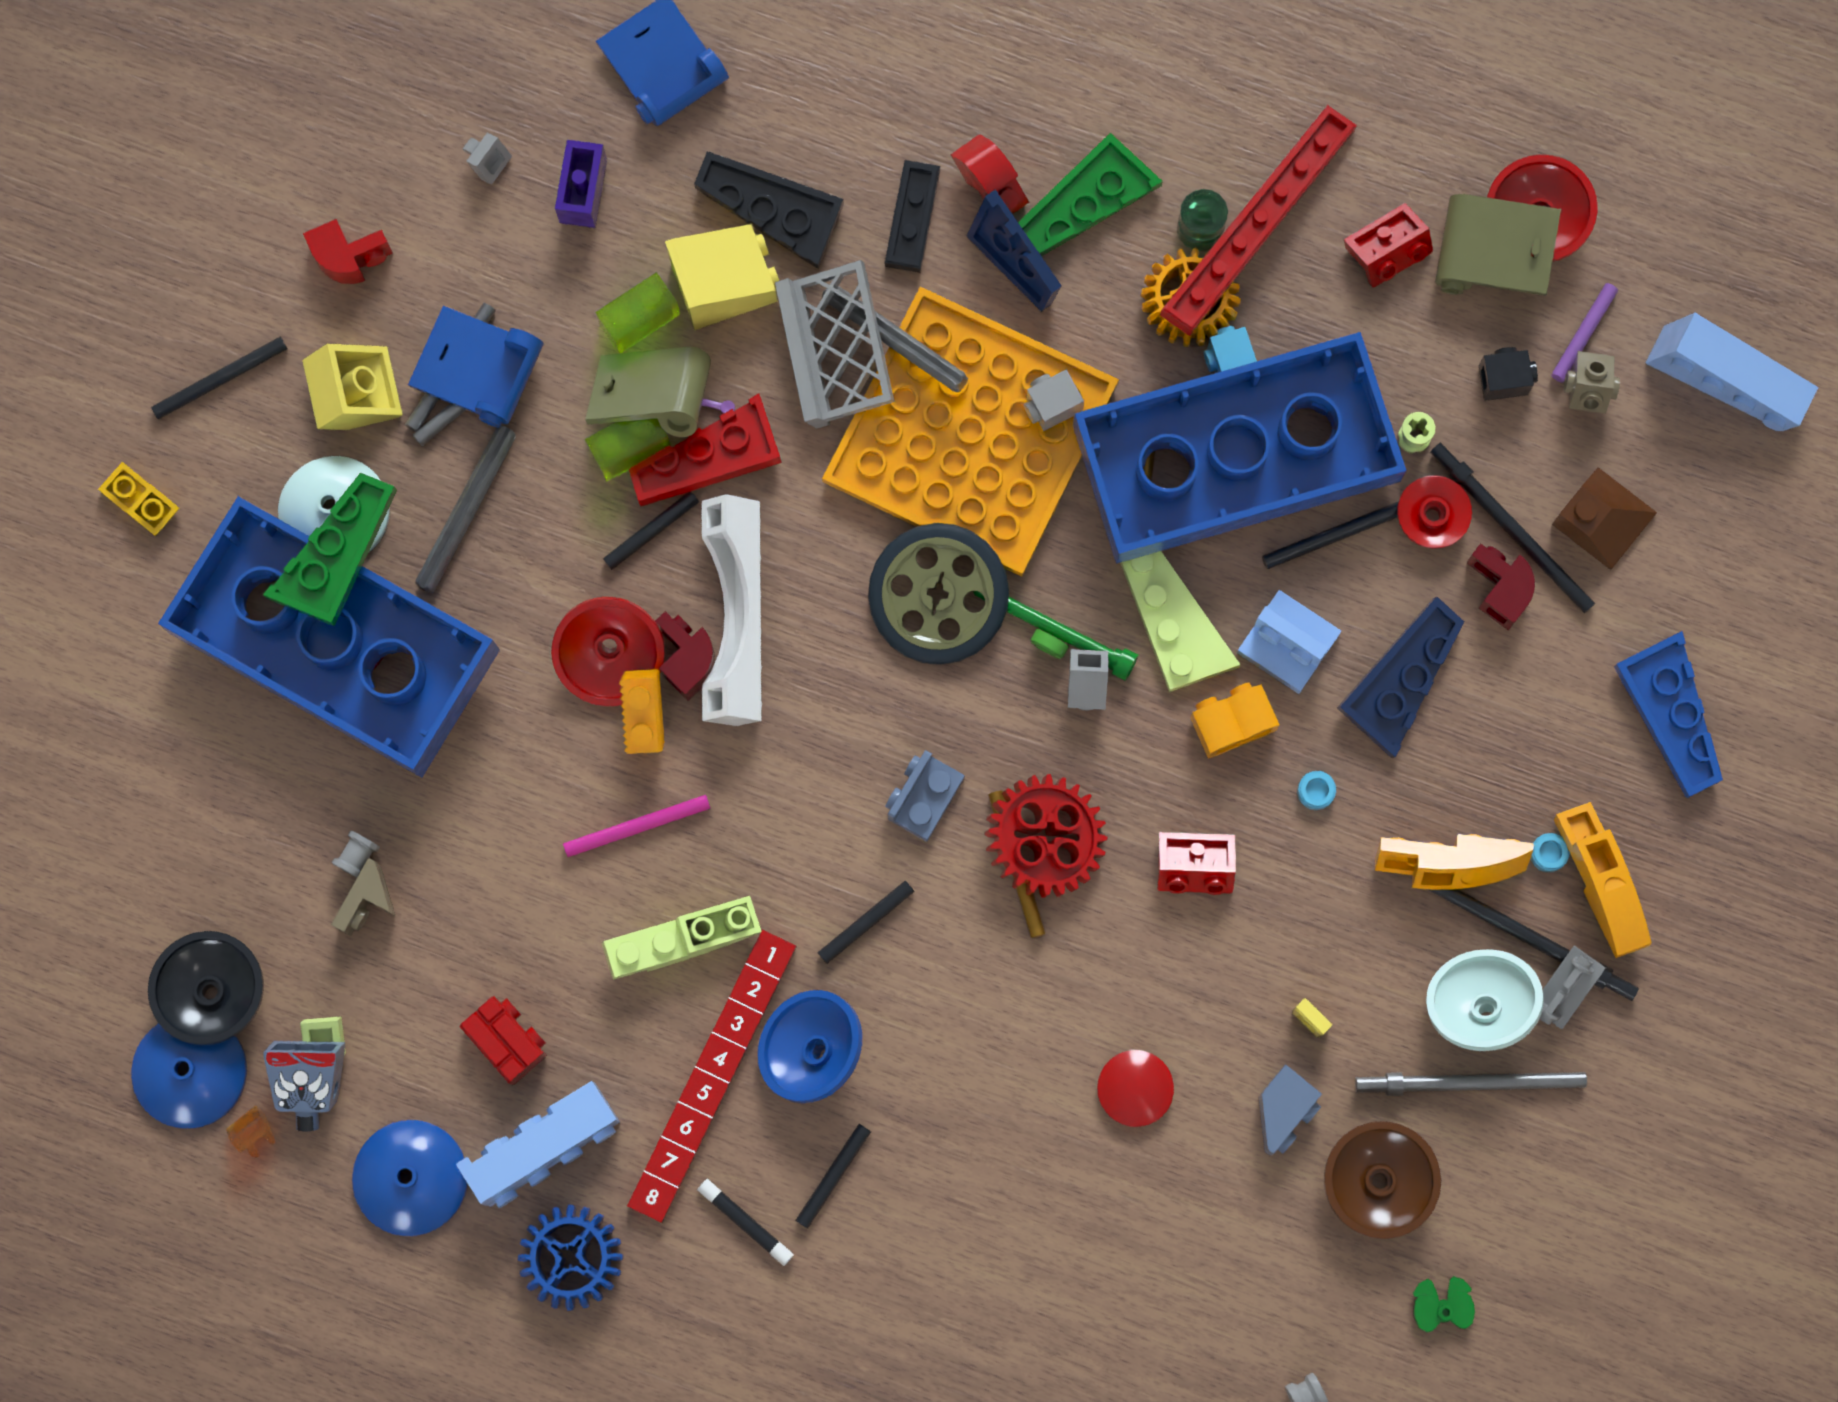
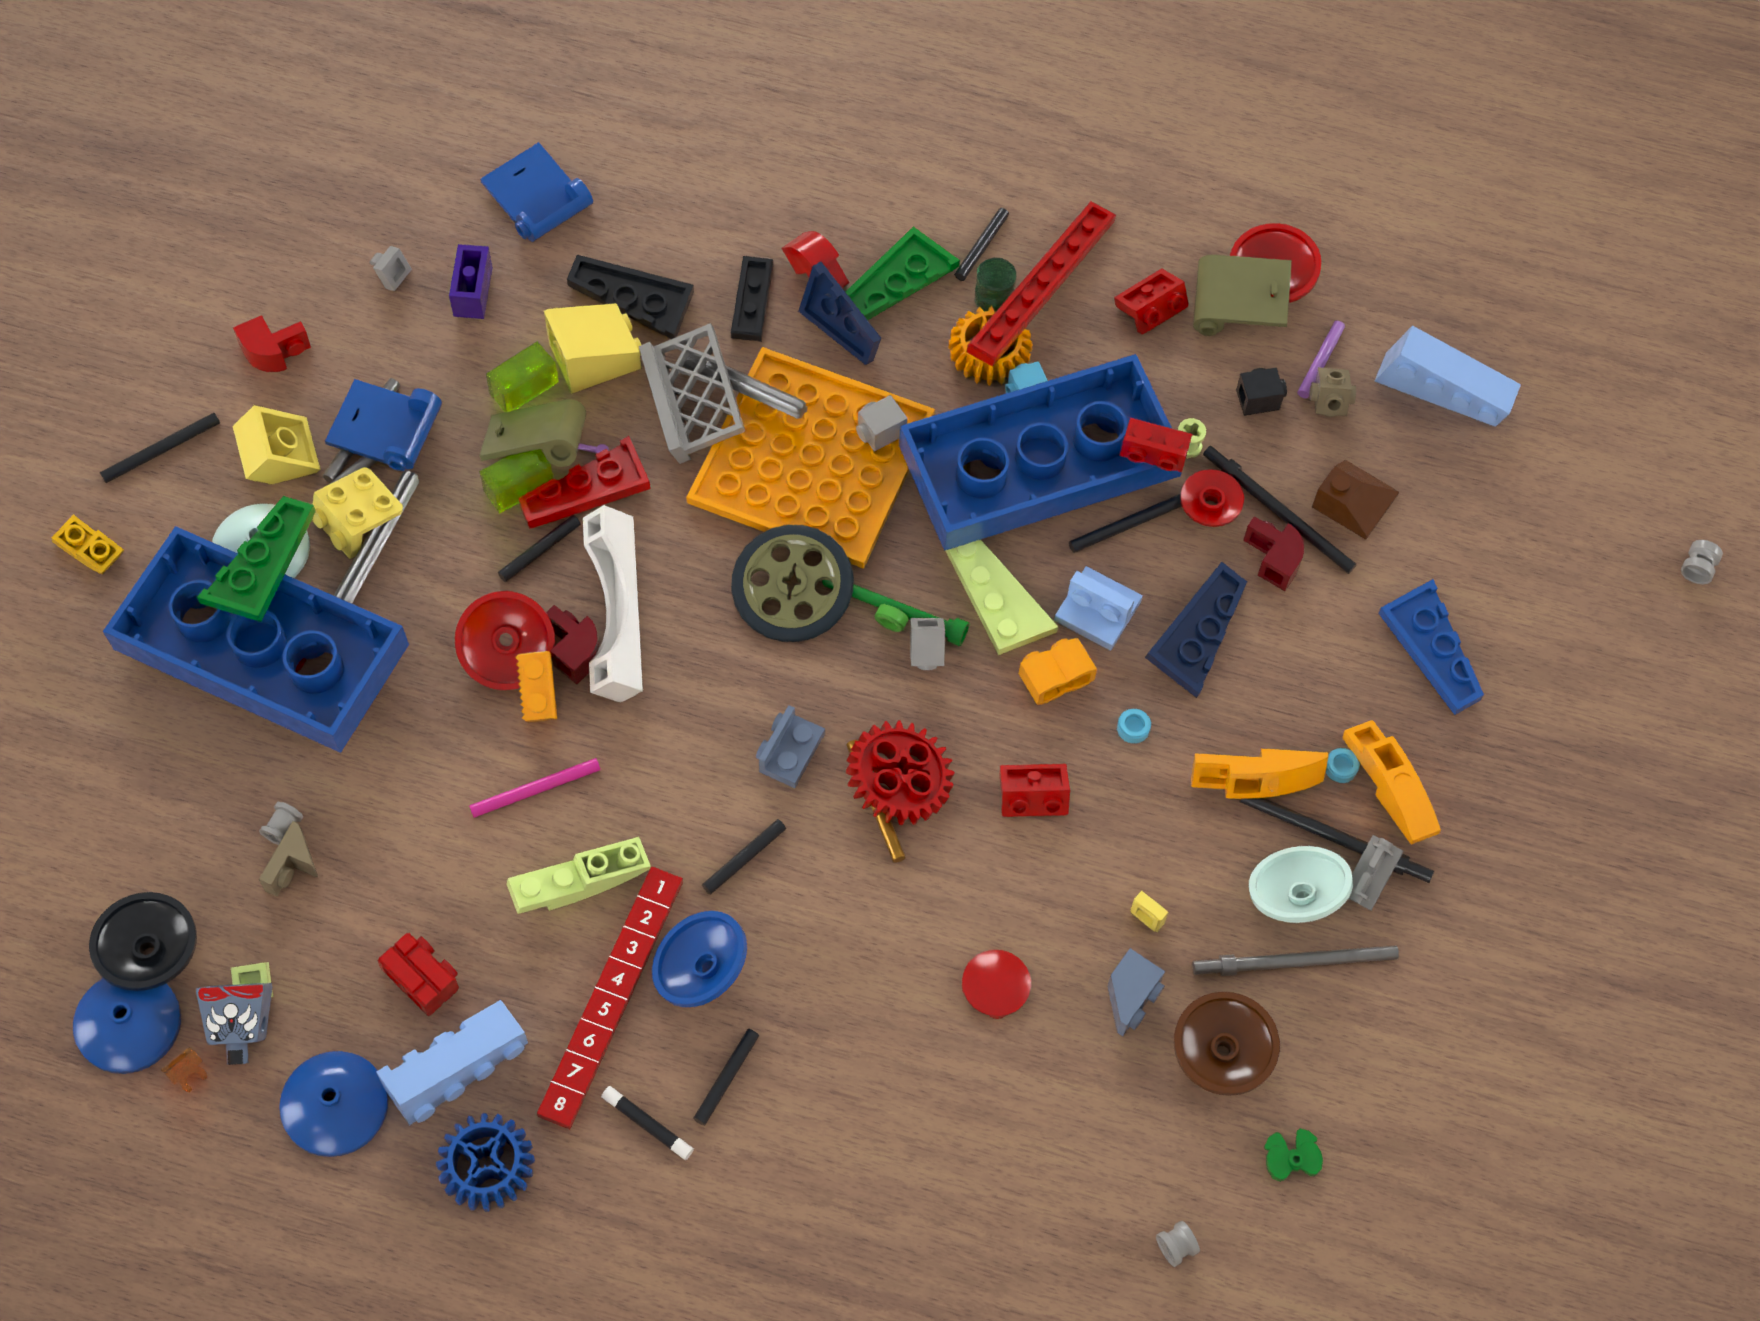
camera: 10 degrees left, 15 degrees down
none -> light yellow bracket [312,467,403,559]
none -> black bar [954,208,1009,281]
none -> red bracket [1120,418,1192,472]

